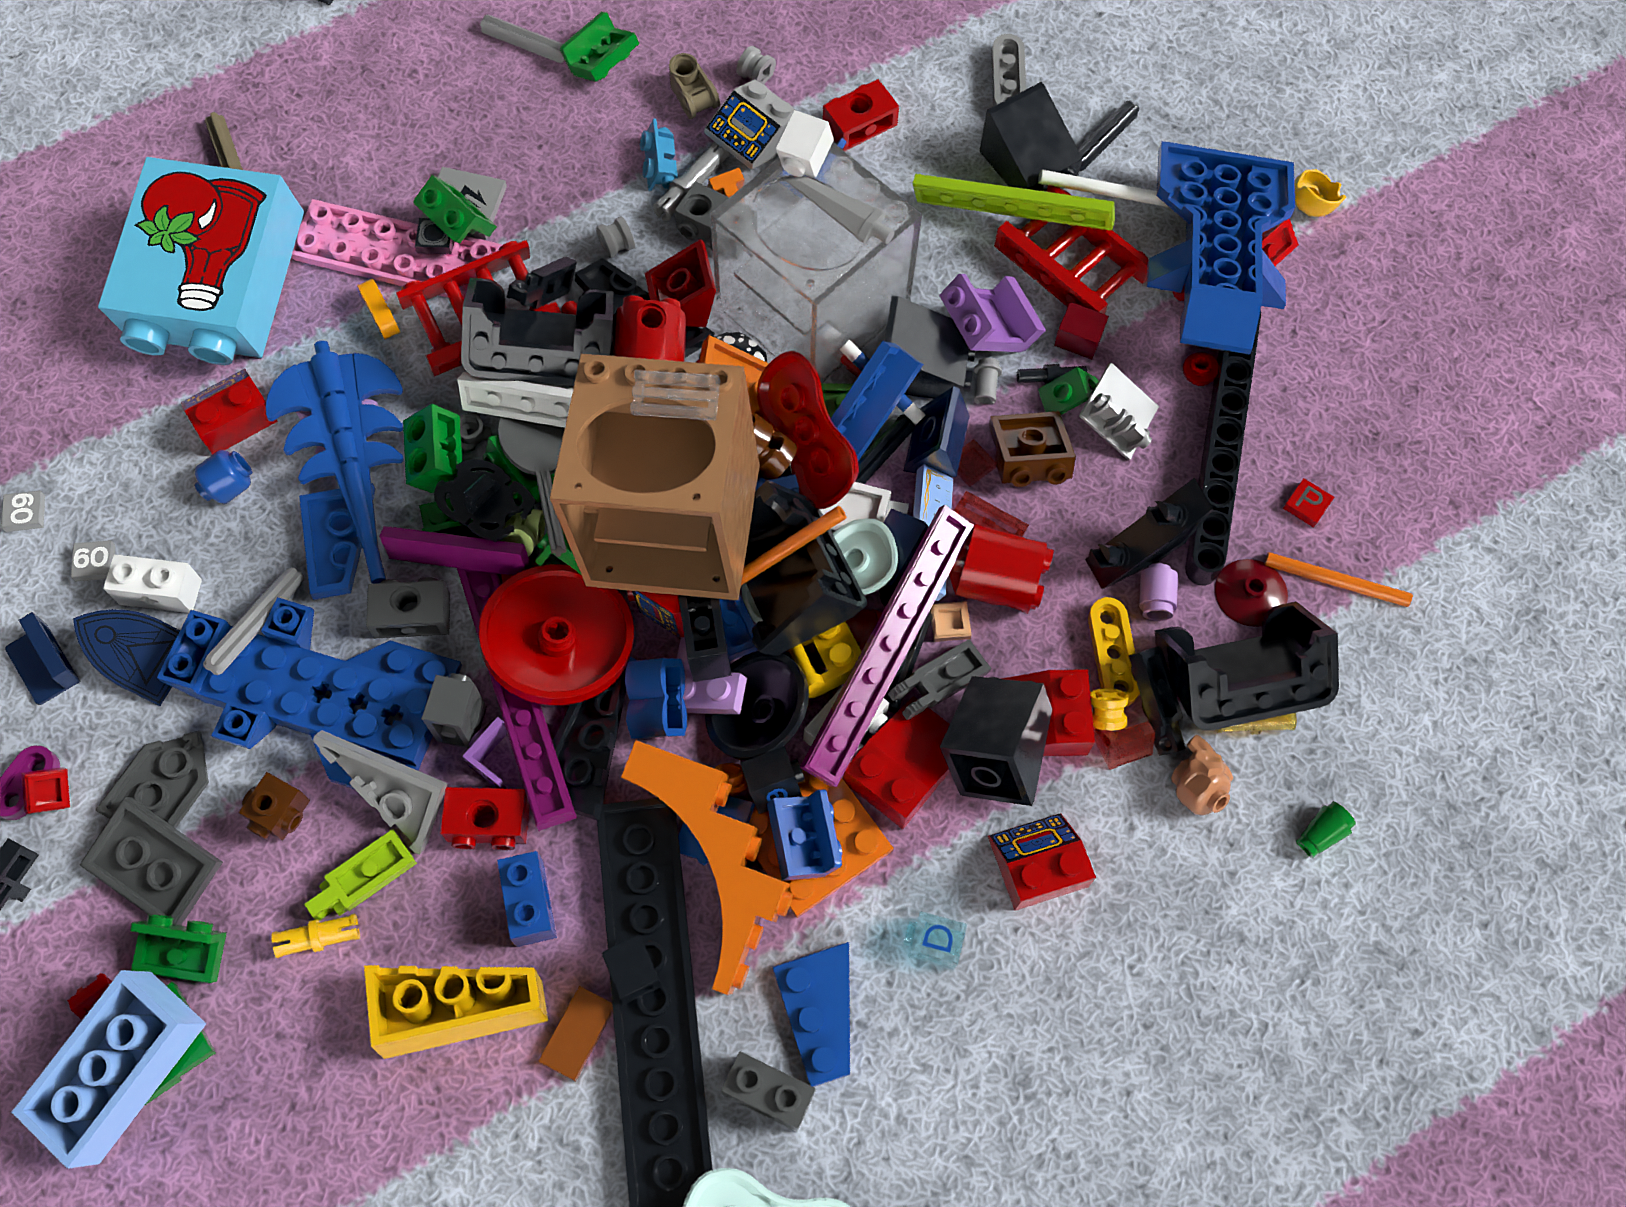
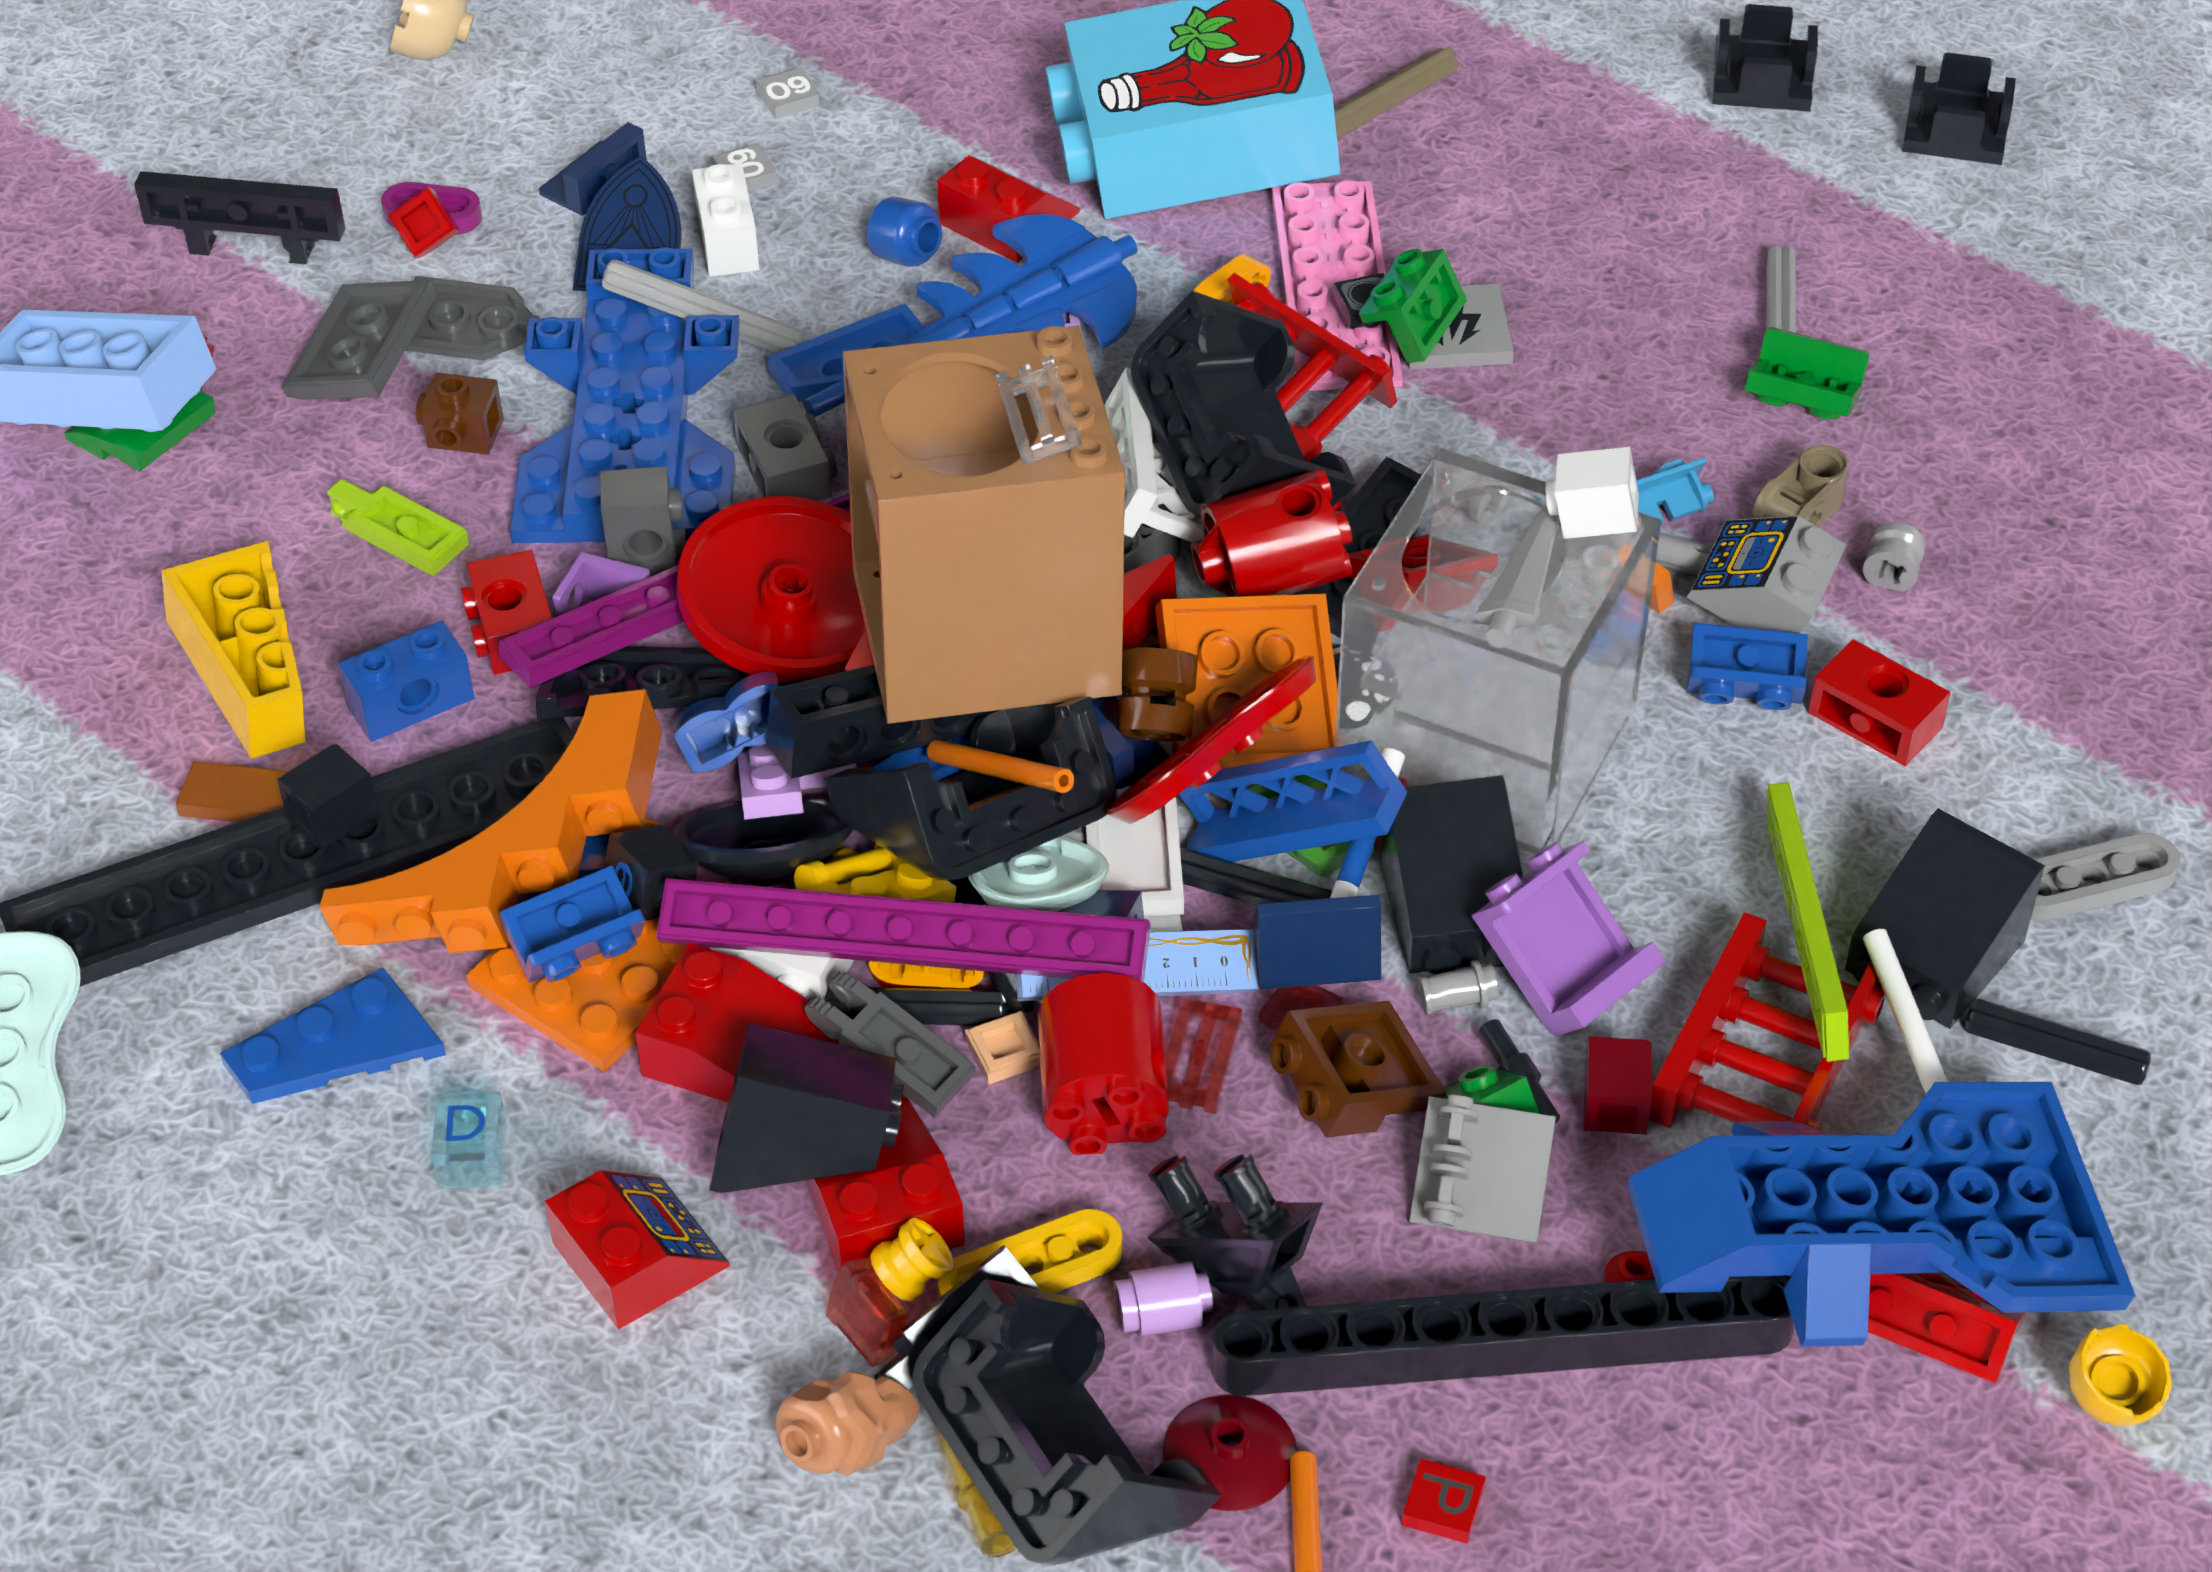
camera: 75 degrees right, 20 degrees down
green bracket [130,914,227,983] -> none
yellow pin [271,913,360,958] -> none
light grey wing [313,730,447,855] -> none
black hinge [507,256,577,309] -> none
dark grey brick [721,1051,816,1132] -> none

